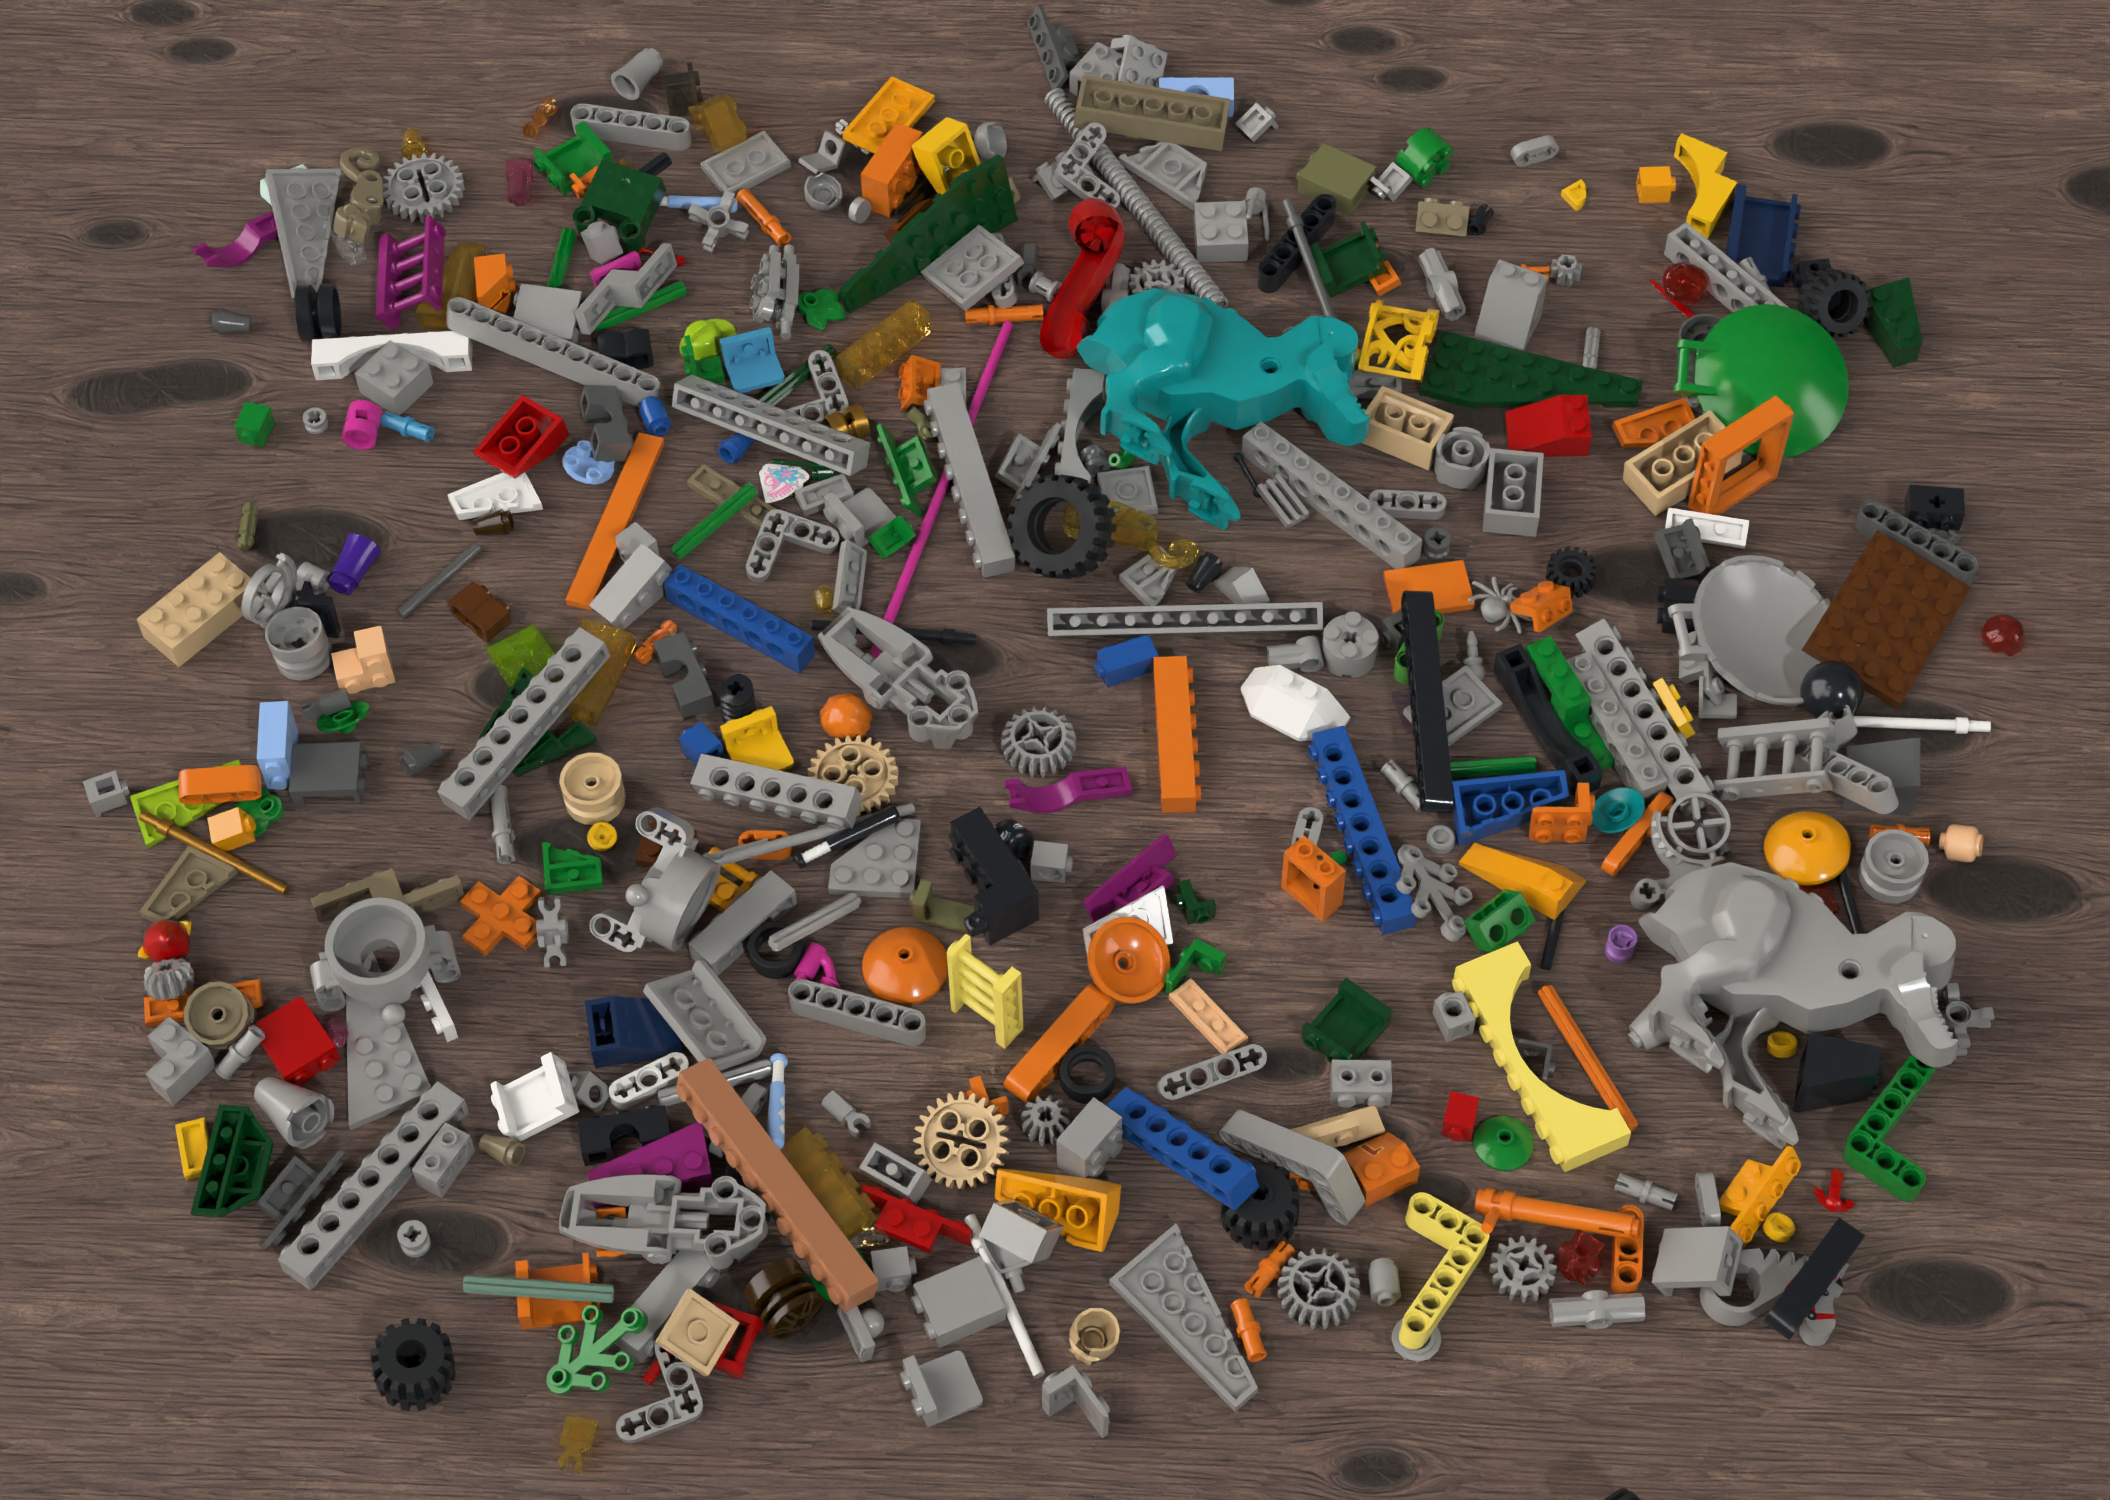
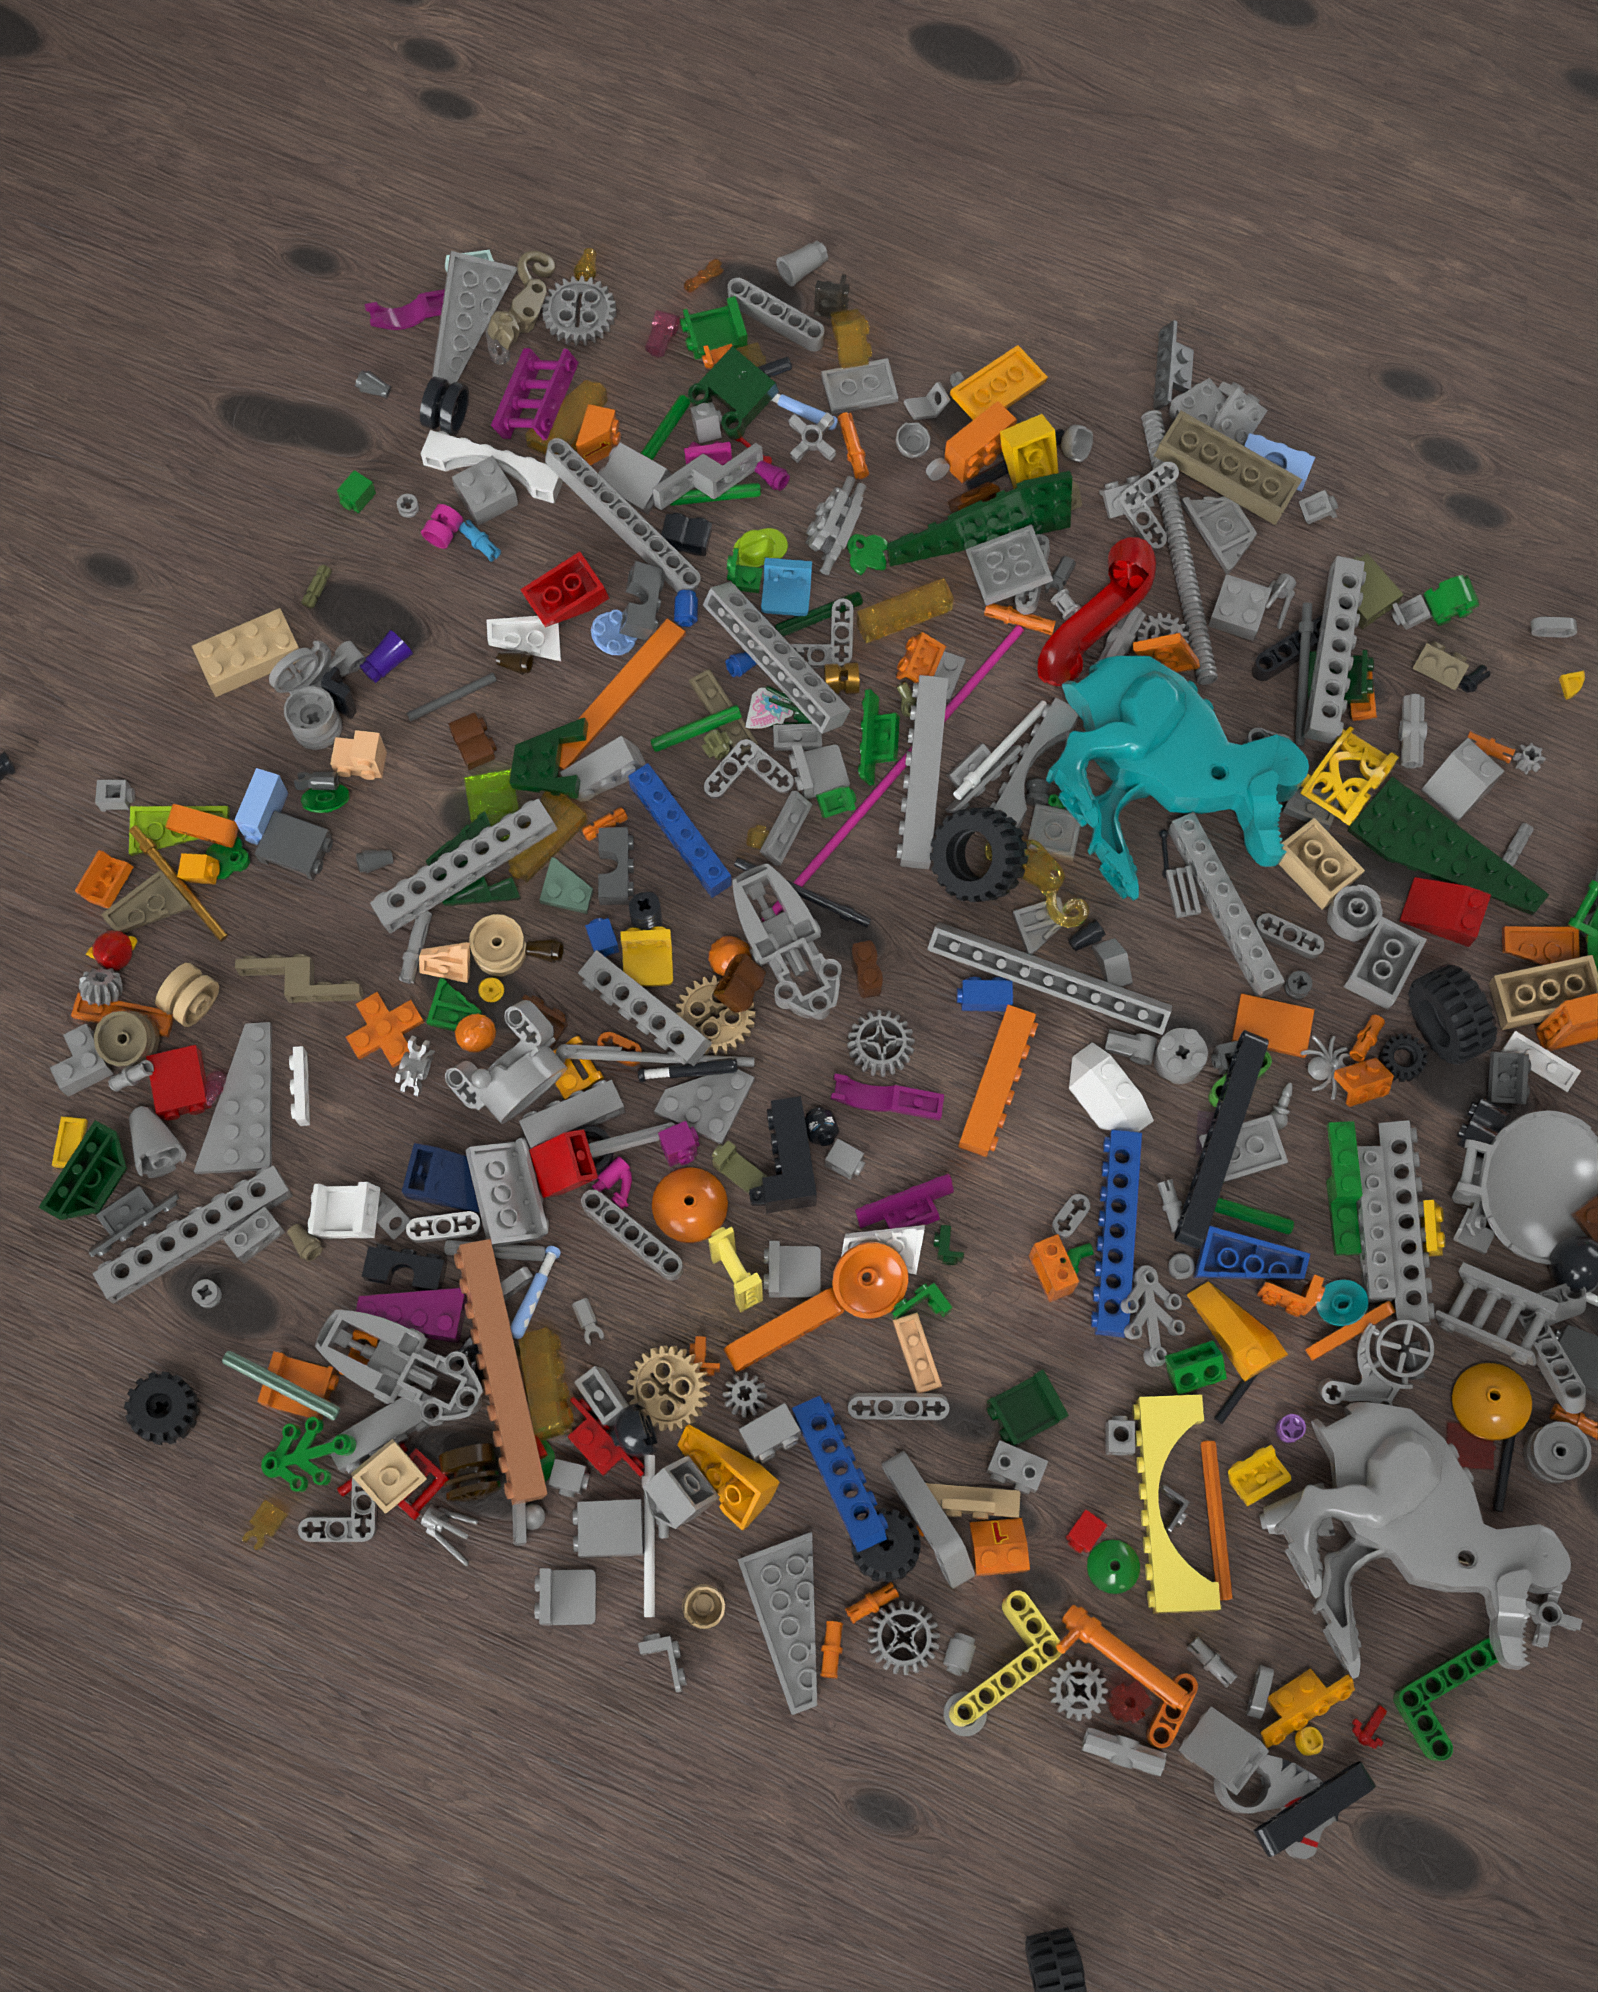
camera: 20 degrees right, 15 degrees up
light grey piece [310,897,461,1026] -> none
light grey brick [615,522,659,562] -> none
black tyre [1060,1045,1116,1104] -> none
black arch [1493,643,1603,799] -> none
yellow tile [1767,1031,1797,1058] -> none
black slope [1793,1033,1885,1113] -> none
none -> orange bracket [75,850,134,909]
none -> tan wheel [155,963,219,1027]
none -> light nougat wing [419,942,470,983]
none -> light grey plant [421,1506,478,1566]
none -> orange piece [455,1014,496,1053]
none -> dark green wing [509,718,588,799]
none -> dark brown cone [525,939,564,963]
none -> red brick [529,1129,598,1198]
none -> sand green wing [539,857,594,914]
none -> black cylinder [611,1402,658,1457]
none -> magenta brick [658,1121,700,1167]
none -> olive gear [702,730,733,760]
none -> reddish brown brick [713,953,766,1013]
none -> magenta cone [755,460,790,491]
none -> light grey bracket [764,1241,821,1298]
none -> reddish brown brick [851,940,883,999]
none -> white bar [953,701,1047,800]
none -> orange tile [1133,633,1200,673]
none -> yellow bracket [1228,1445,1291,1507]
none -> light grey brick [1303,556,1366,744]
none -> orange pin [1349,1014,1385,1062]
none -> black tyre [1408,964,1498,1065]

